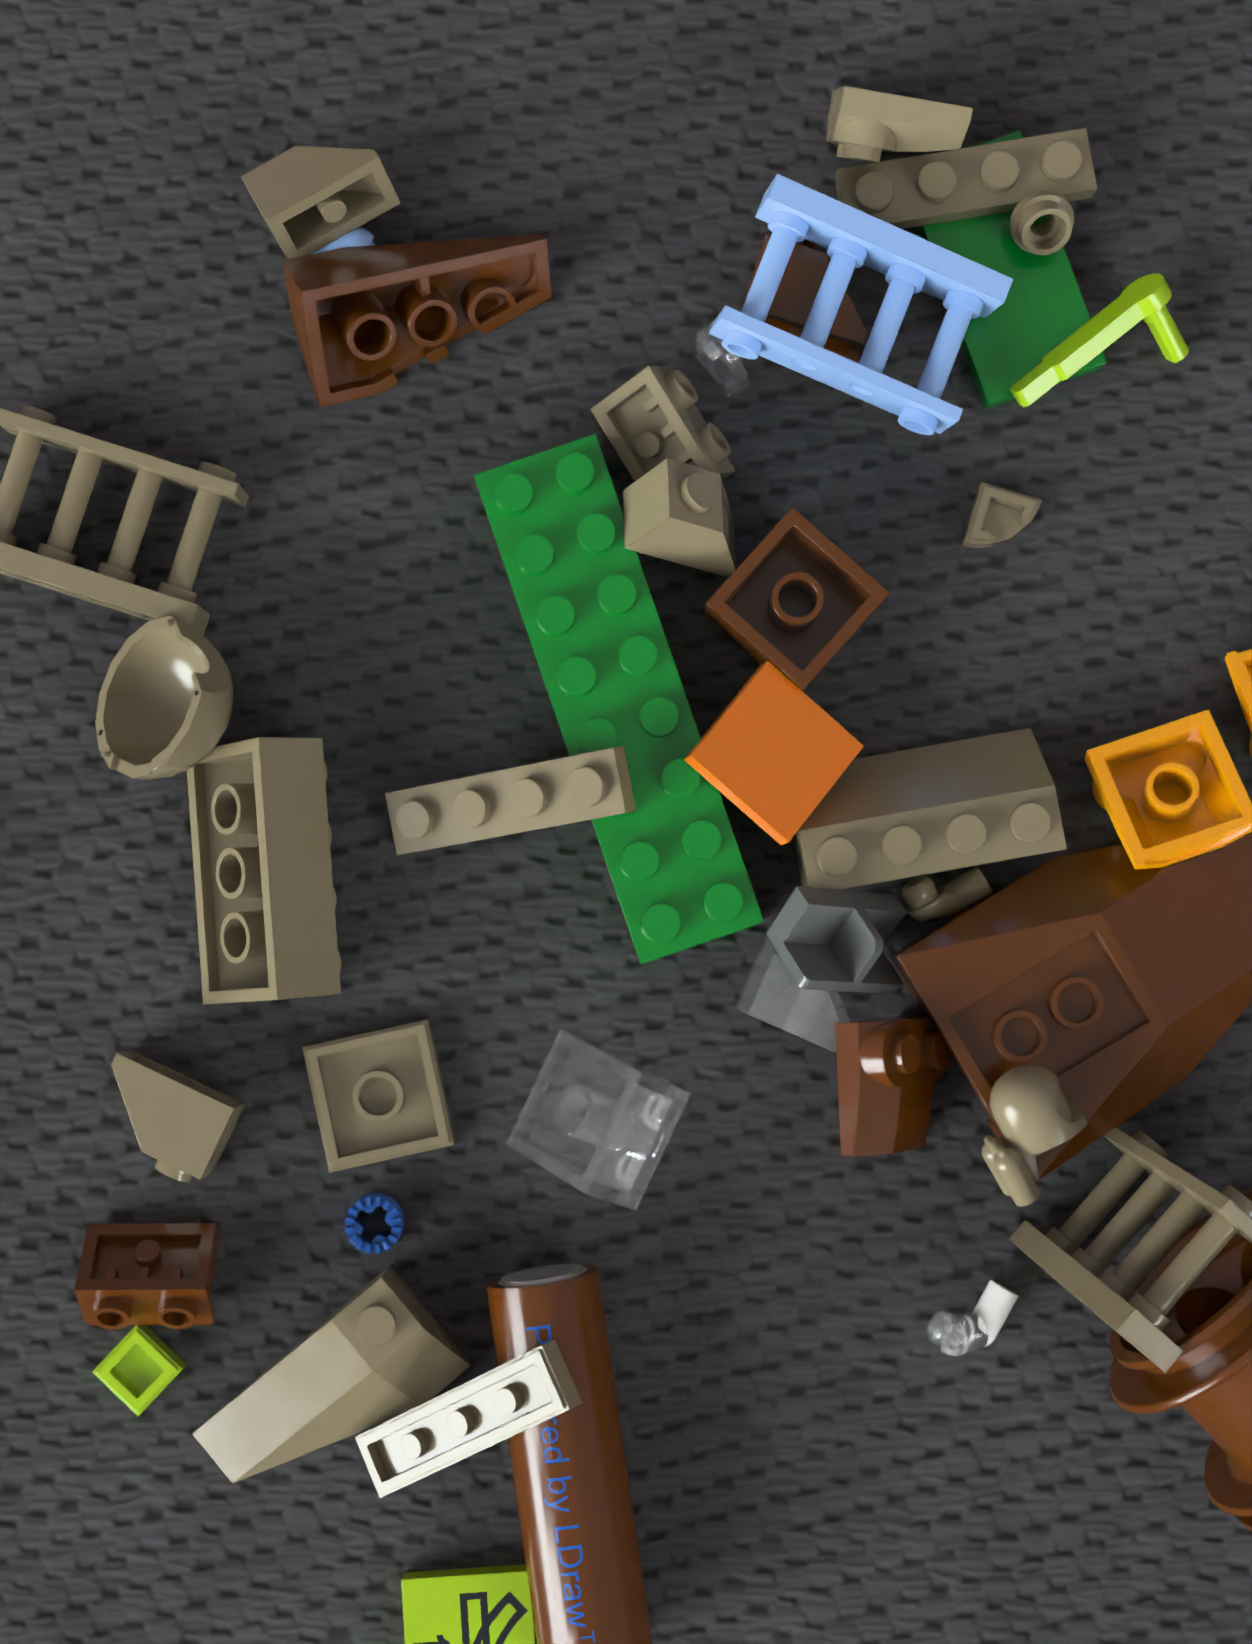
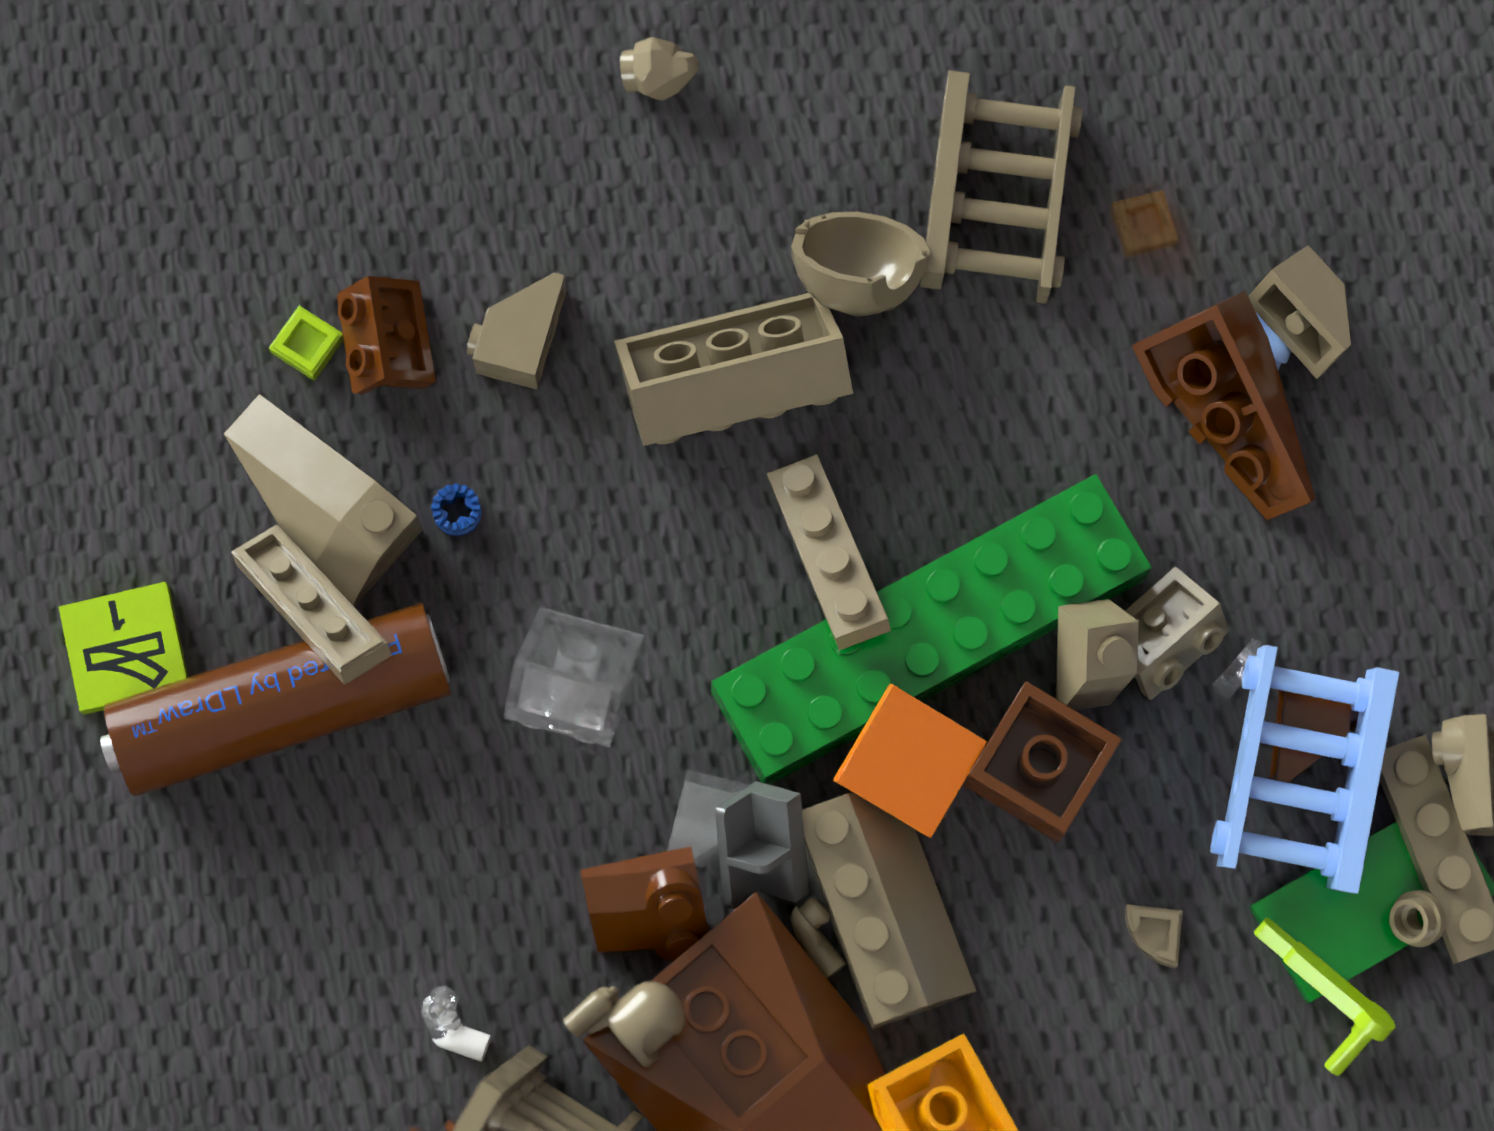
camera: 75 degrees right, 10 degrees down
dark tan tile [302,1019,456,1173] -> none
none -> clear orange tile [1110,190,1178,257]

